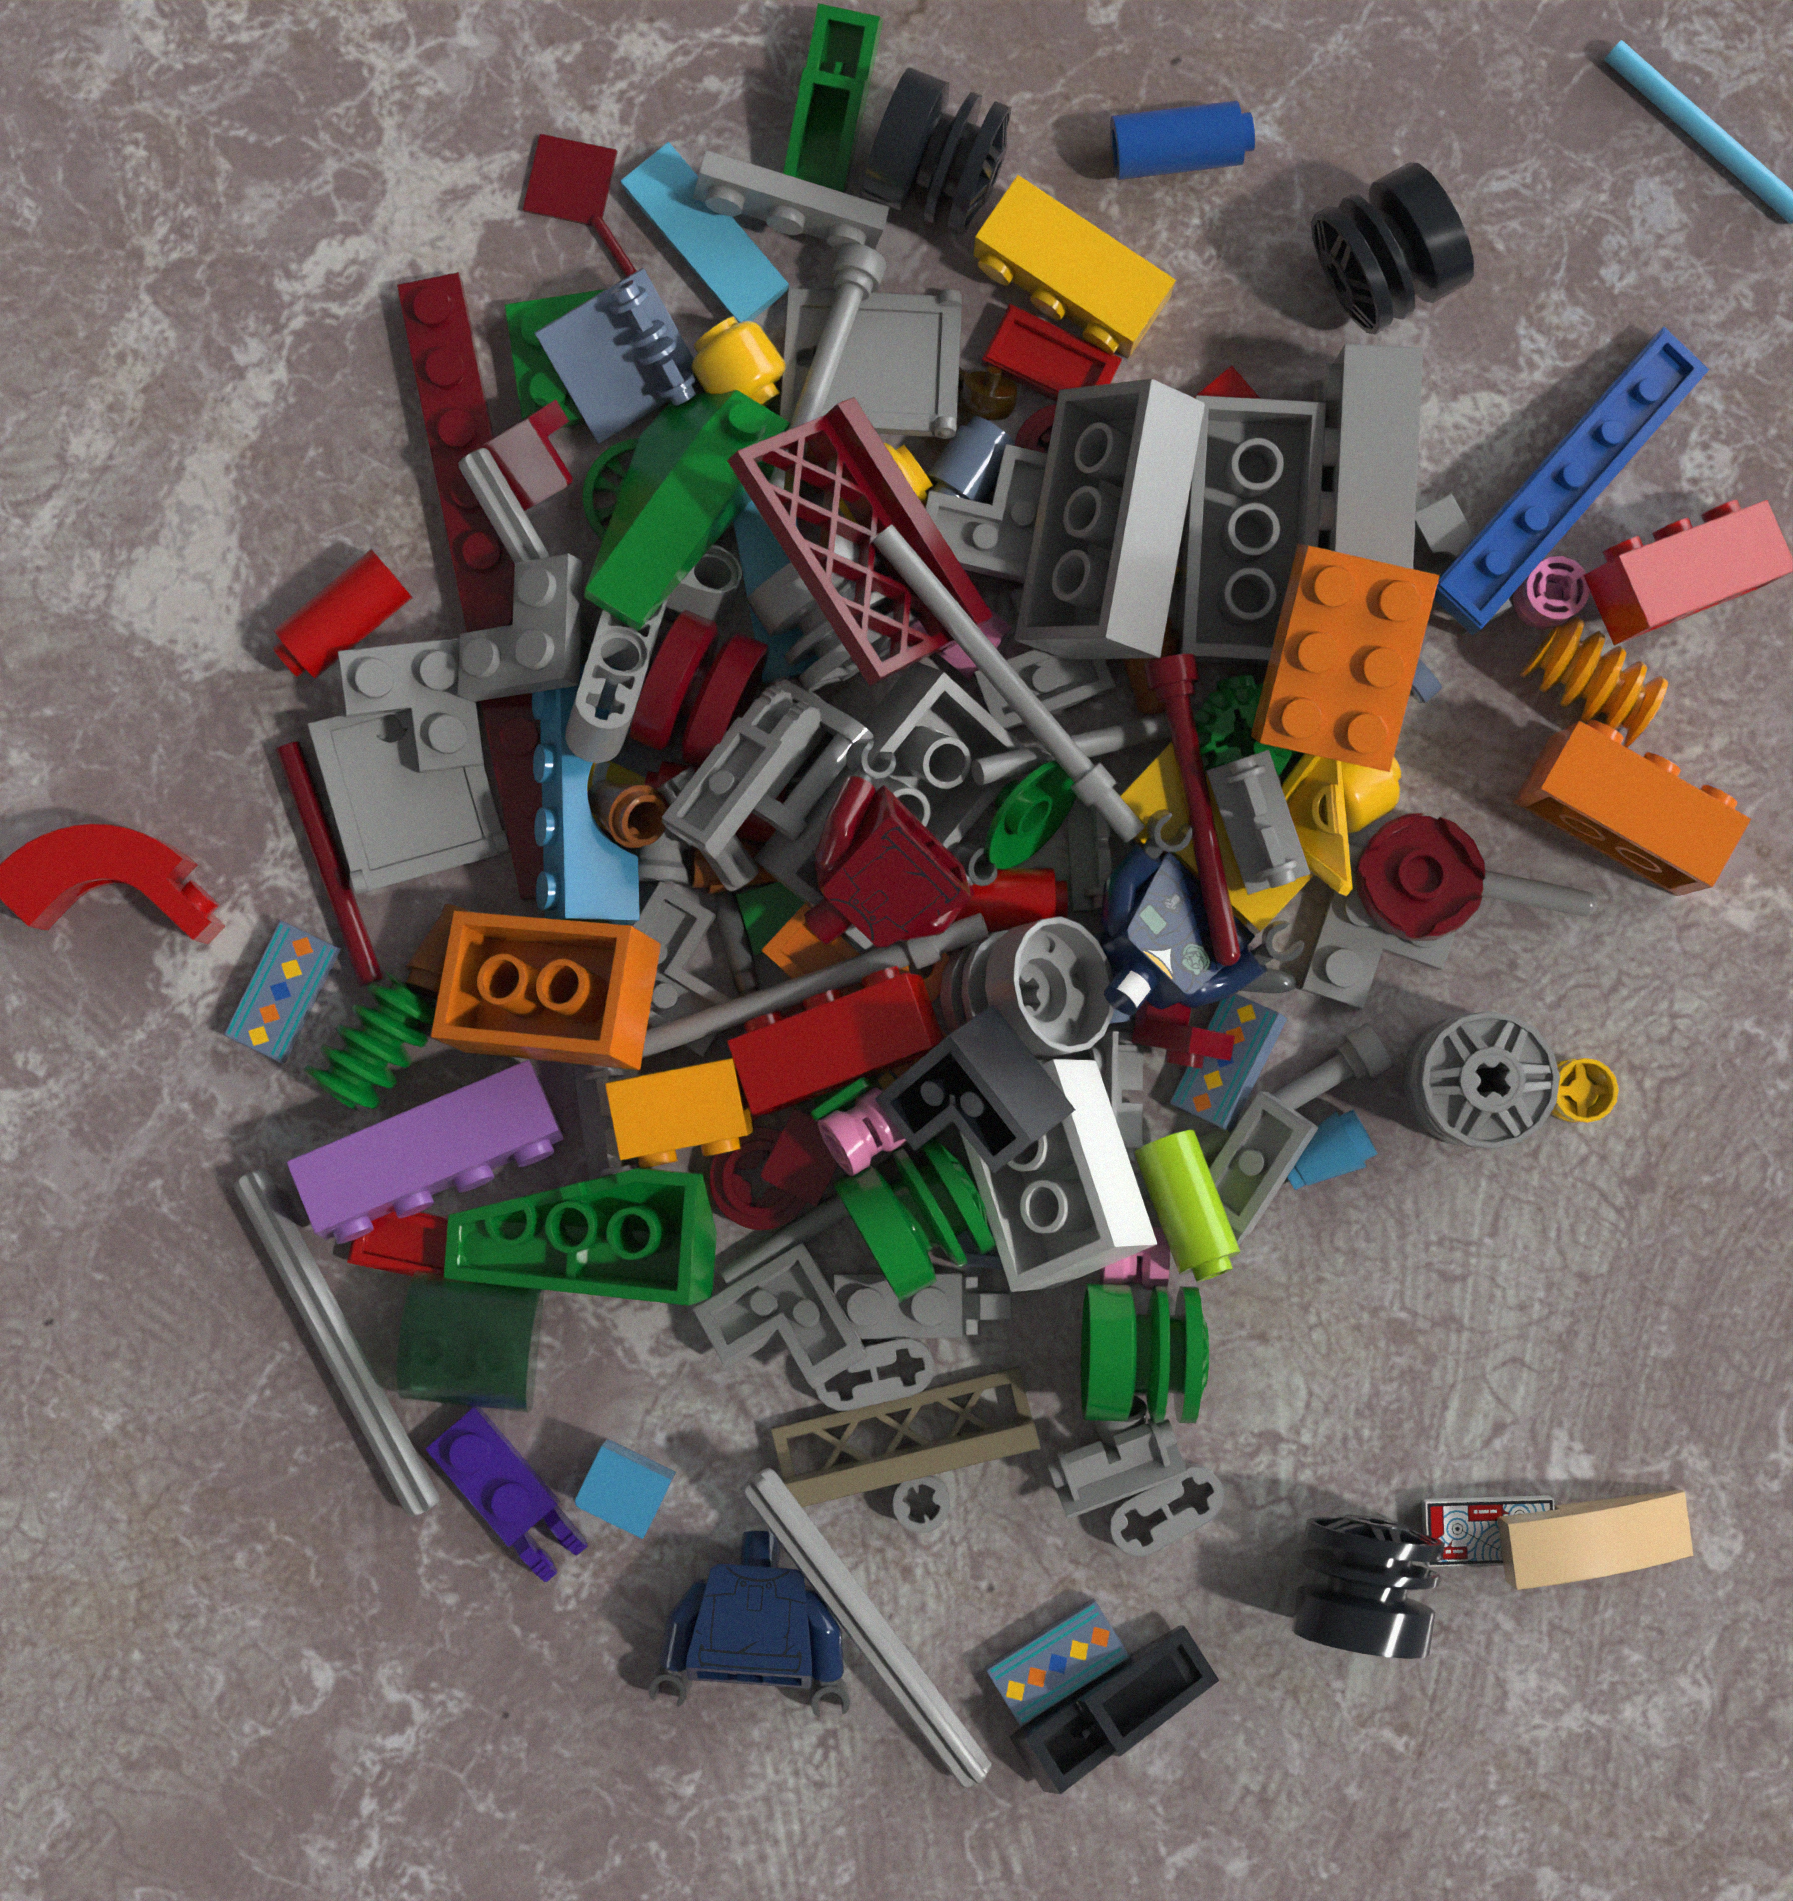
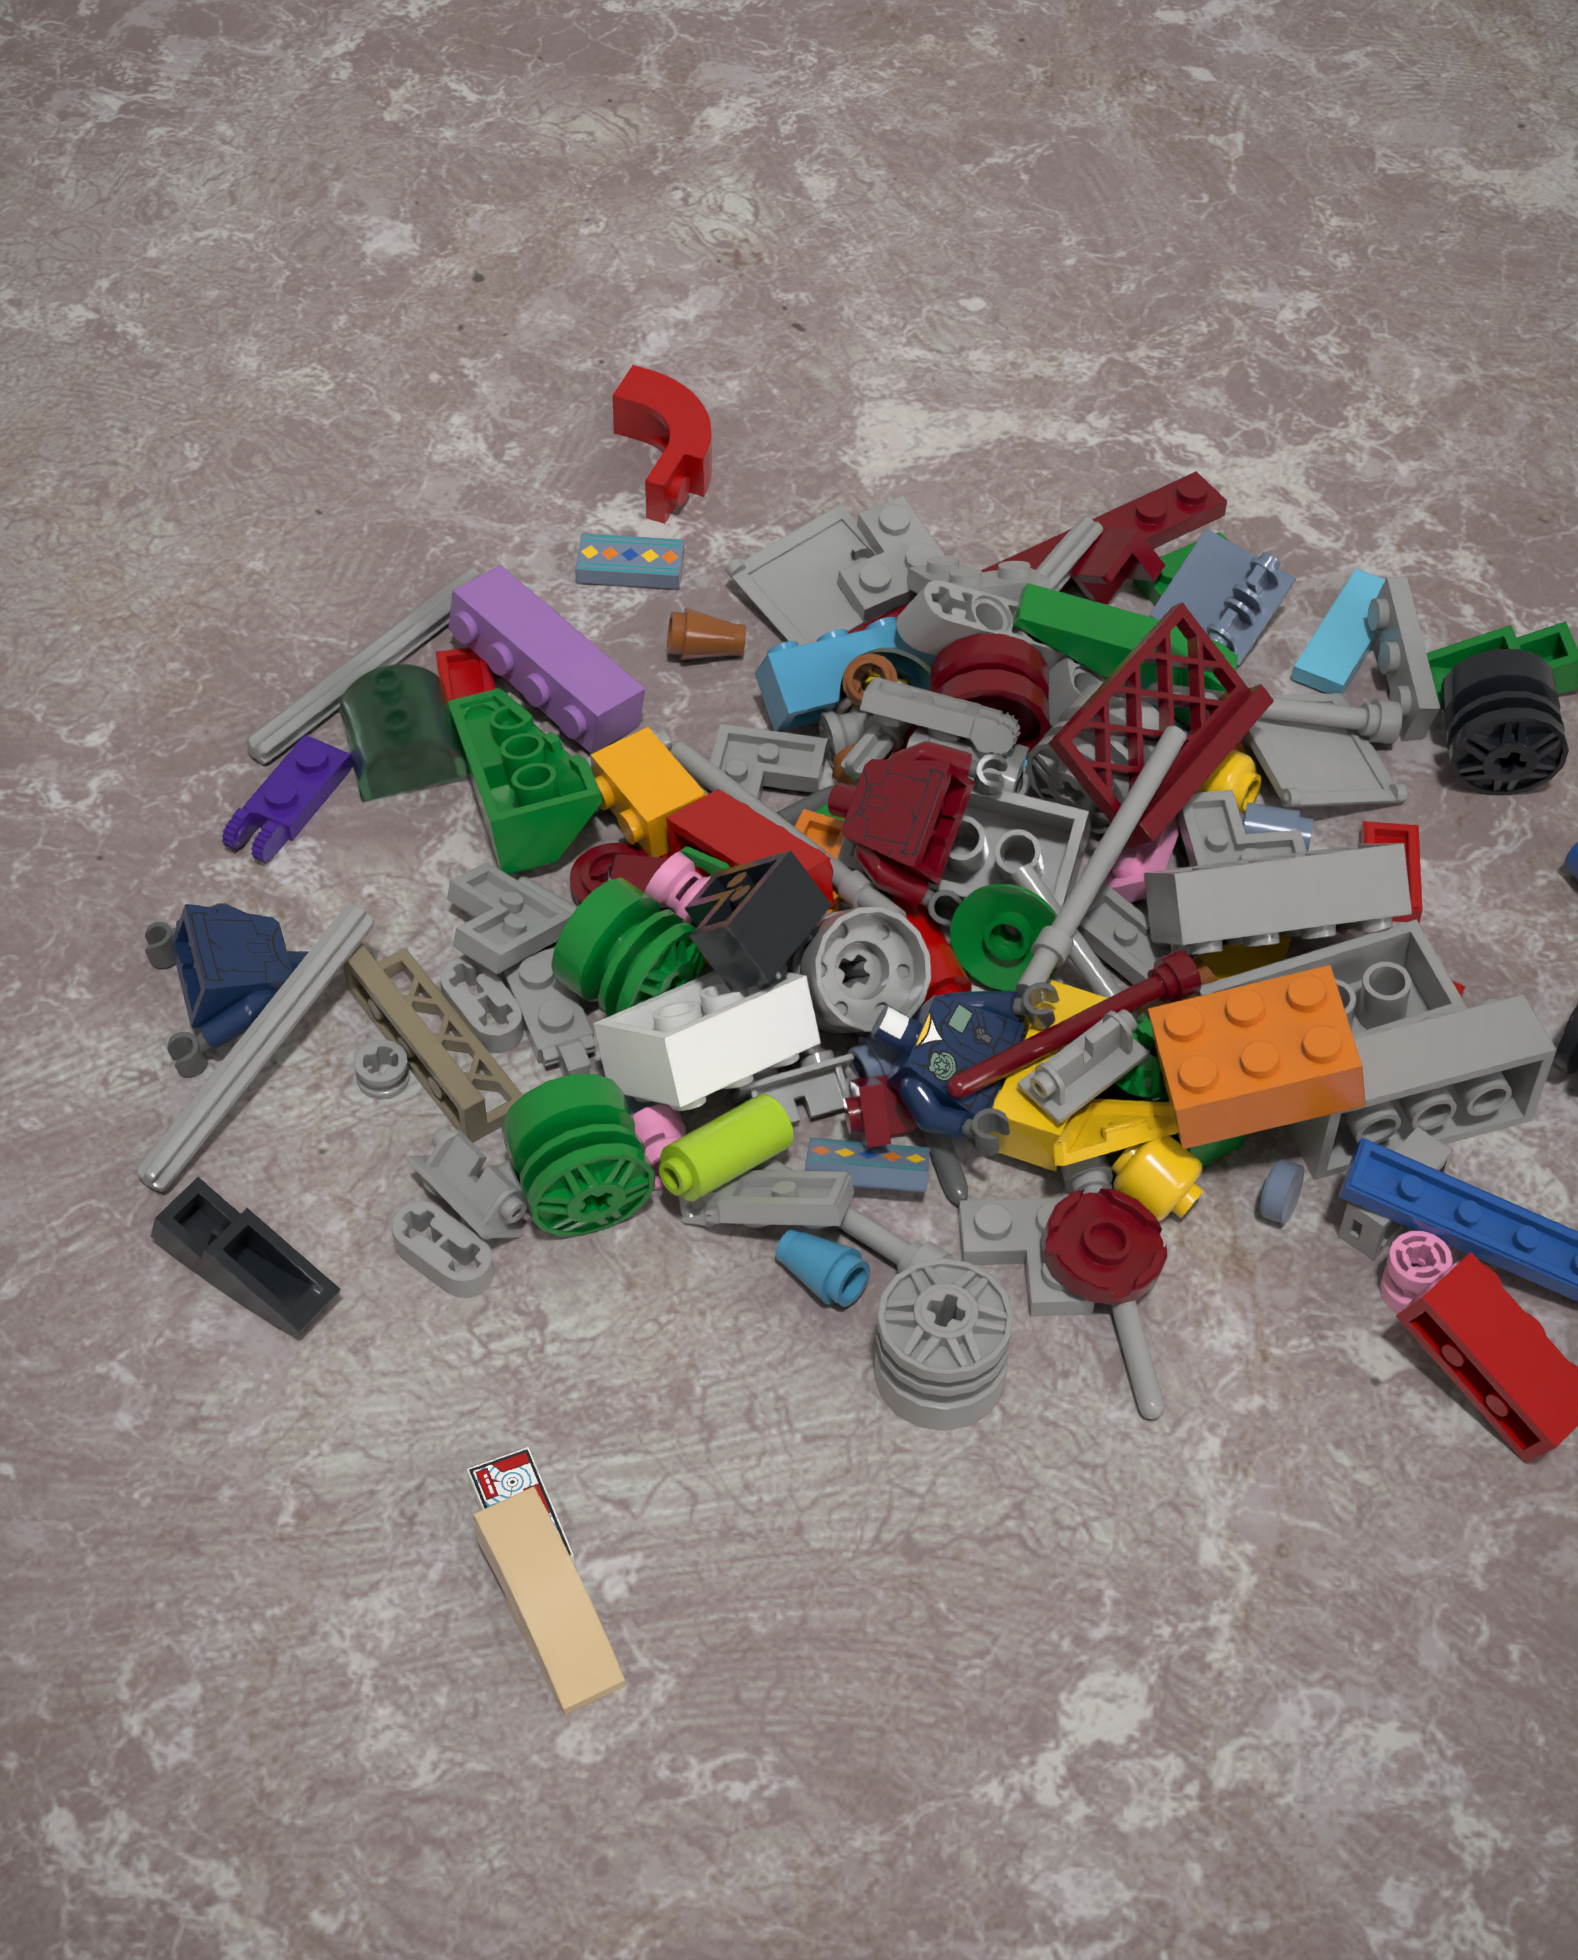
camera: 70 degrees right, 35 degrees down
red brick [272,549,413,679] -> none
dark red bar [275,741,384,987] -> none
green piece [304,970,436,1111] -> none
orange brick [431,911,661,1070] -> none
dark red piece [523,134,637,277] -> none
dark azure panel [575,1439,676,1539] -> none
yellow head [691,316,786,407] -> none
dark brown piece [958,366,1017,421] -> none
yellow brick [973,175,1176,359] -> none
sand blue tile [985,1598,1130,1726] -> none
black wheel [1292,1515,1445,1659] -> none
orange brick [1513,720,1751,896] -> none
light orange piece [1520,616,1668,748] -> none
yellow wheel [1550,1058,1619,1123] -> none

